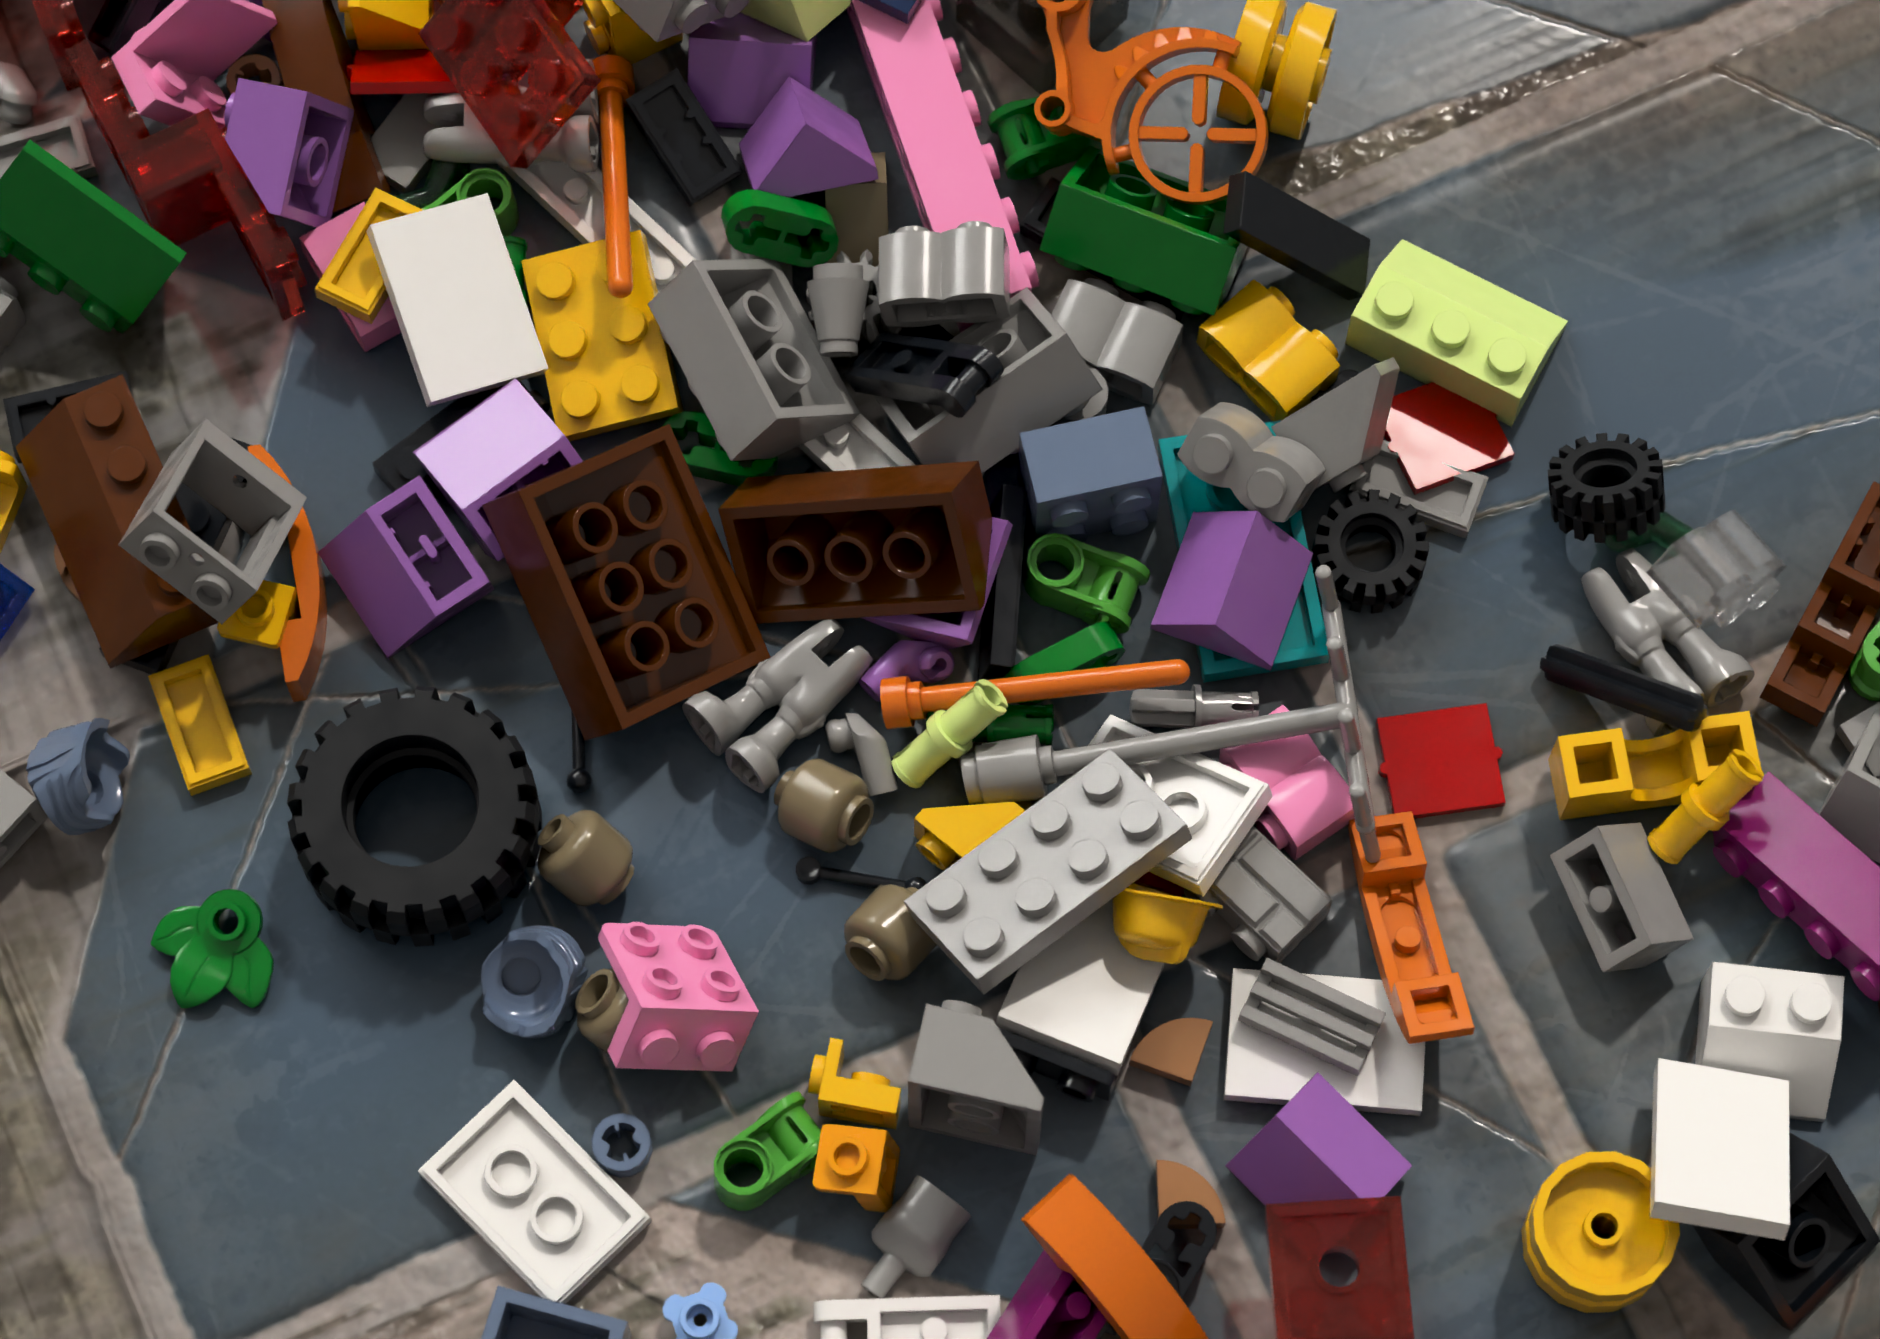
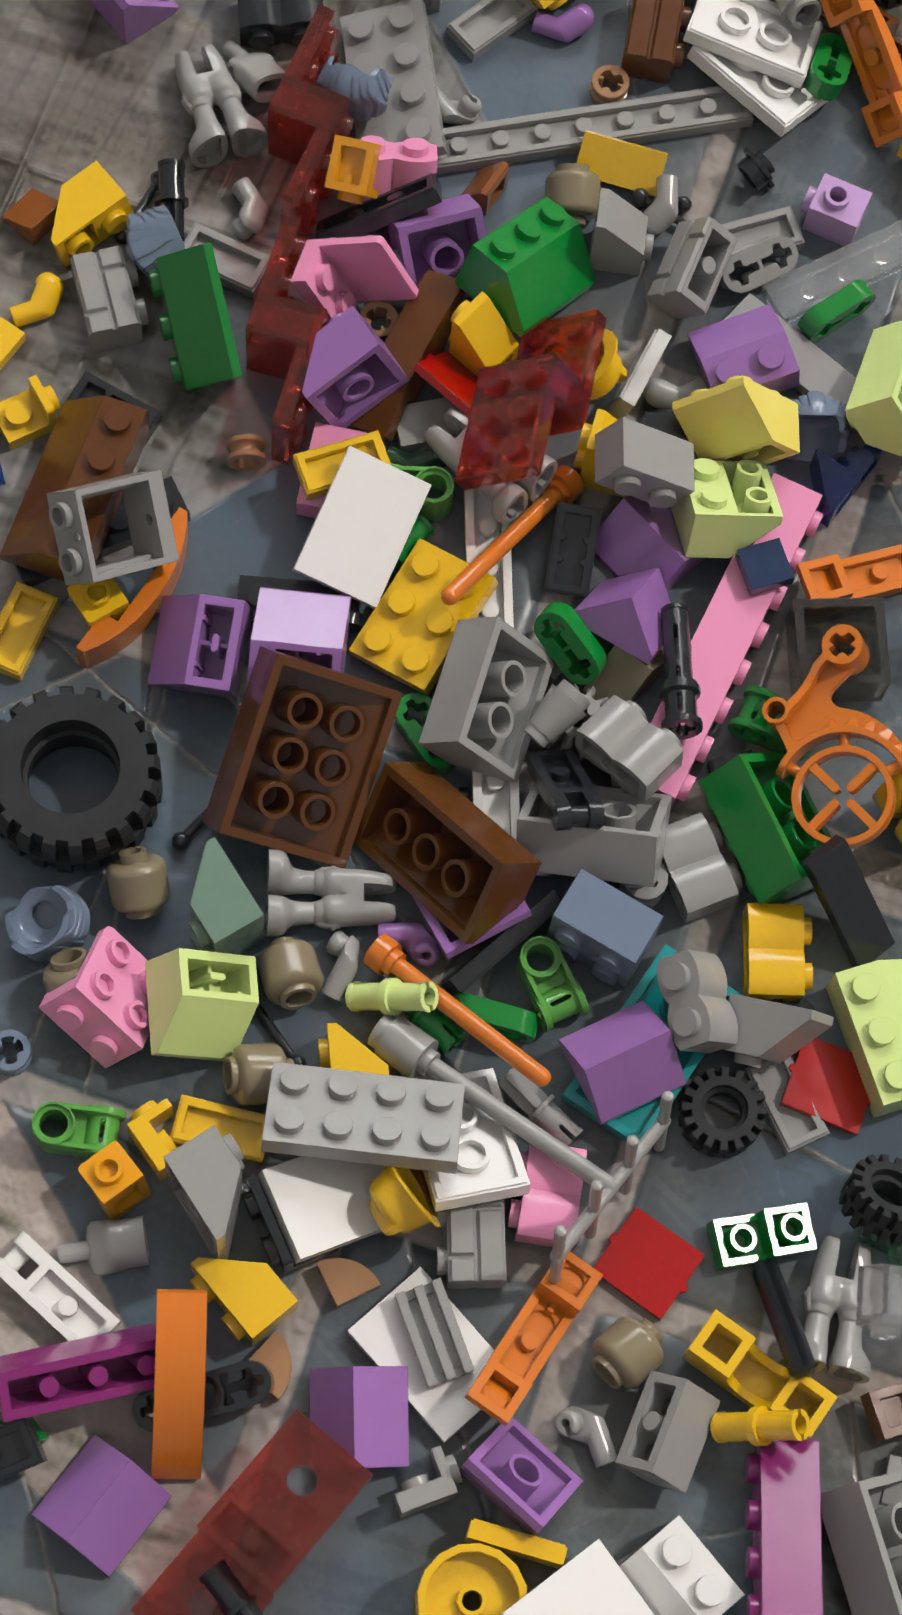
camera: 35 degrees right, 0 degrees up
none -> yellowish green slope [145,948,259,1061]
none -> yellow tile [170,1094,266,1166]
none -> sand green slope [187,837,265,955]
none -> yellow slope [190,1257,298,1346]
none -> medium nougat bush [226,434,267,471]
none -> light grey bracket [394,1445,463,1519]
none -> medium lavender slope [460,1417,583,1536]
none -> yellow tile [464,1518,568,1569]
none -> light grey arm [555,1406,617,1468]
none -> dark tan head [591,1317,664,1389]
none -> black pin [659,603,703,739]
none -> slope [706,1203,818,1271]

